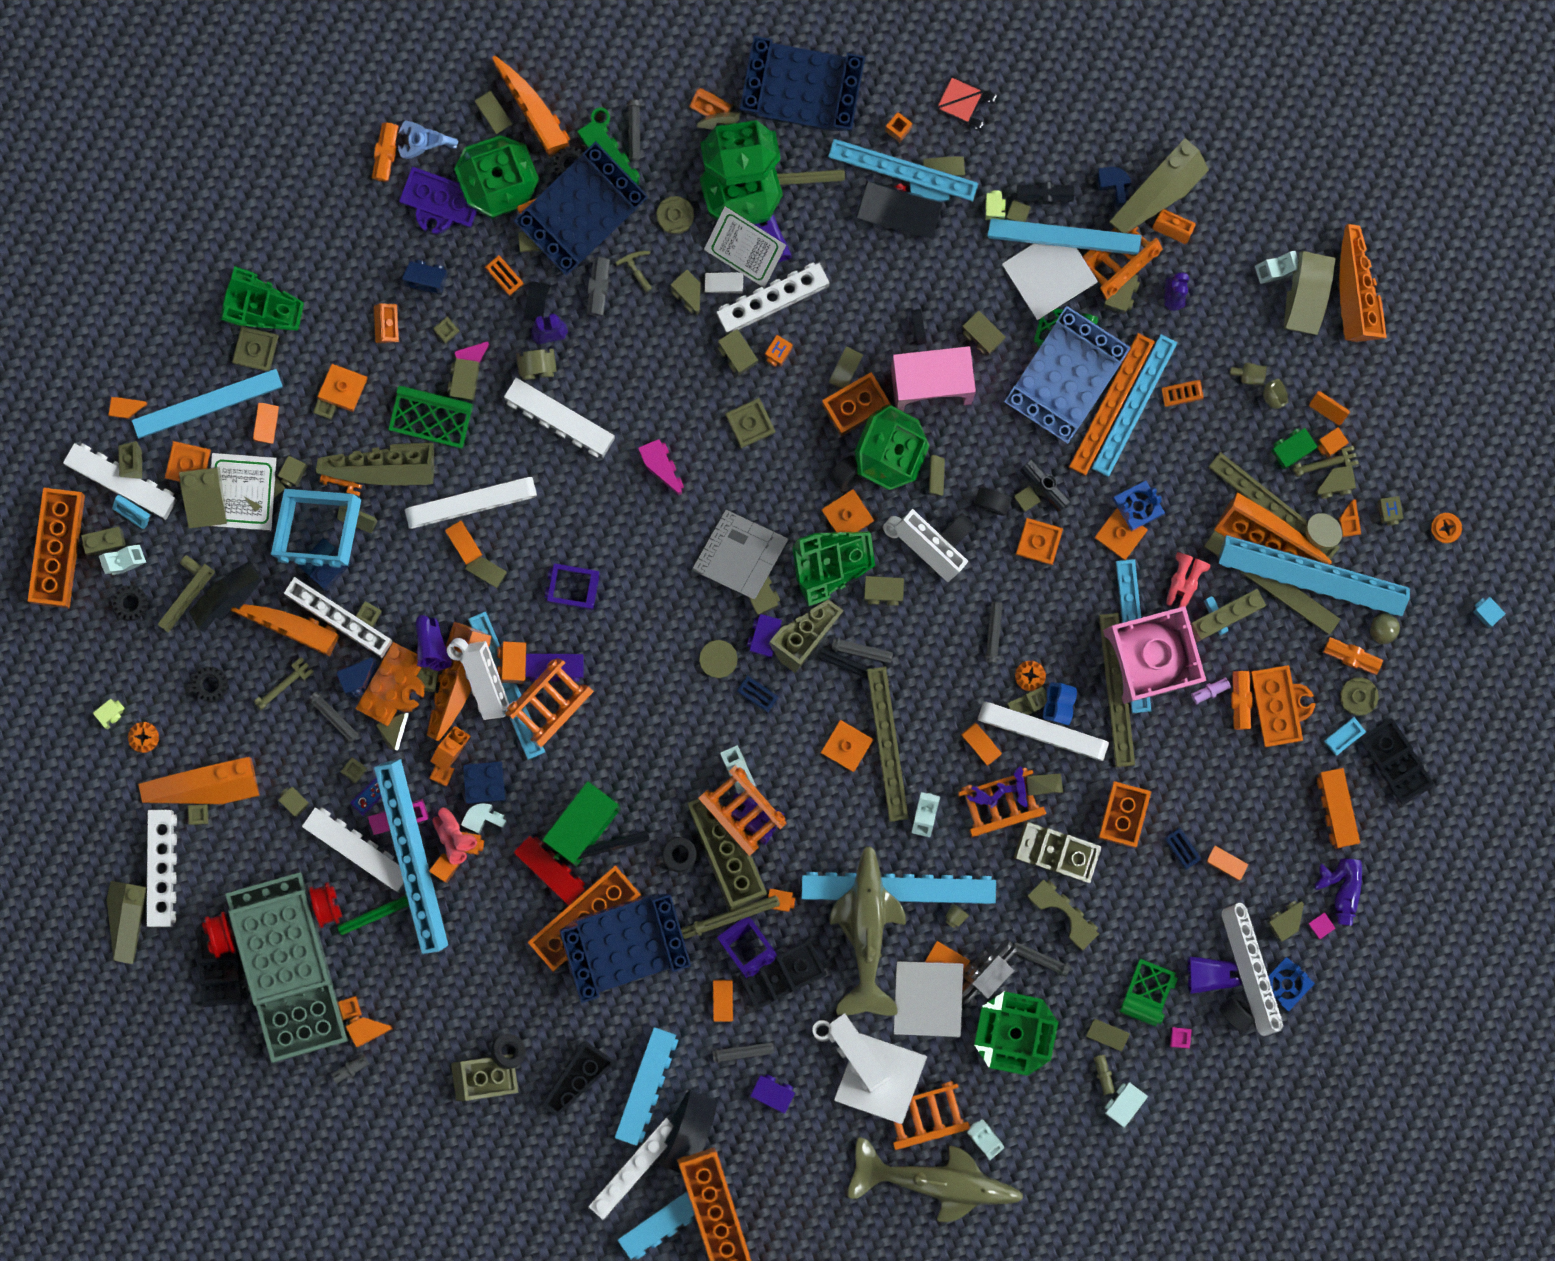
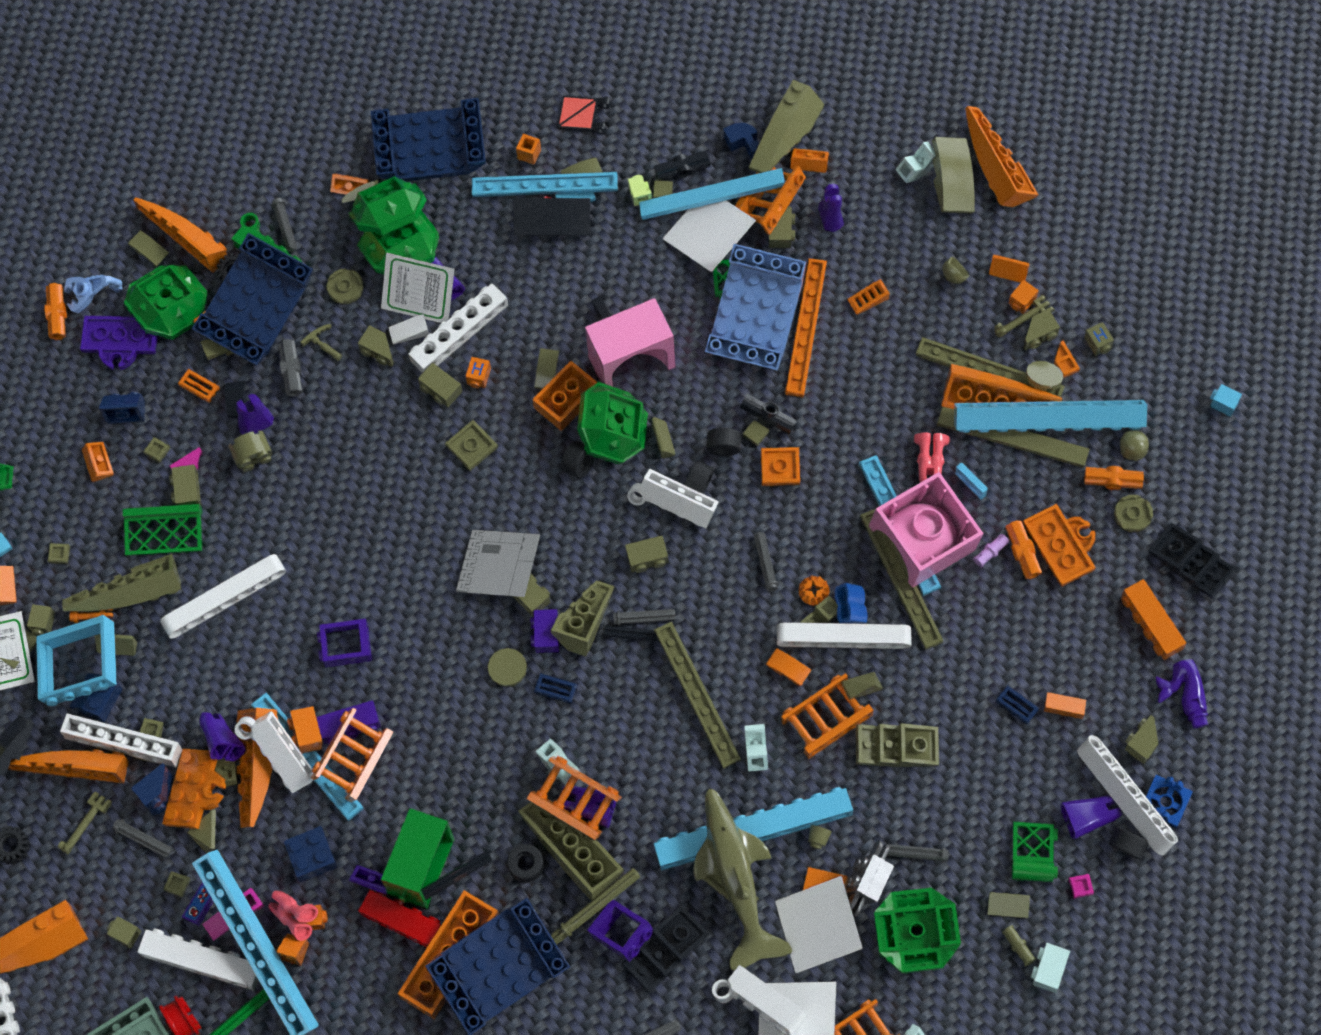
camera: 10 degrees left, 15 degrees down
olive tile [188,805,209,825] -> none
orange plate [318,364,368,412] -> none
orange tile [429,765,455,786] -> none
orange slope [430,726,471,772] -> none
orange slope [445,521,482,565] -> none
light aqua brick [461,803,507,834] -> none
olive slope [465,556,507,588] -> none
white brick [504,378,615,458] -> none
dark pink slope [638,439,684,495] -> none
orange slope [713,980,733,1022] -> none
olive axle [742,170,845,186] -> none
orange brick [768,889,795,913] -> none
green wedge [792,532,875,606] -> none
orange plate [821,489,874,533] -> none
orange plate [821,720,873,773] -> none
olive brick [962,311,1006,356] -> none
dark purple piece [967,766,1027,808] -> none
olive arch [1027,880,1099,951] -> none
medium azure tile [1092,334,1178,477] -> none
orange plate [1094,508,1148,560] -> none
orange brick [1098,781,1151,849] -> none
blue piece [1113,481,1165,531] -> none
olive arch [1191,589,1266,643] -> none
olive piece [1230,363,1267,386] -> none
green brick [1271,428,1318,470] -> none
dark pink tile [1308,913,1336,940] -> none
medium azure tile [1324,717,1366,756] -> none
orange gear [1431,513,1462,543] -> none
none -> dark purple slope [349,865,388,894]

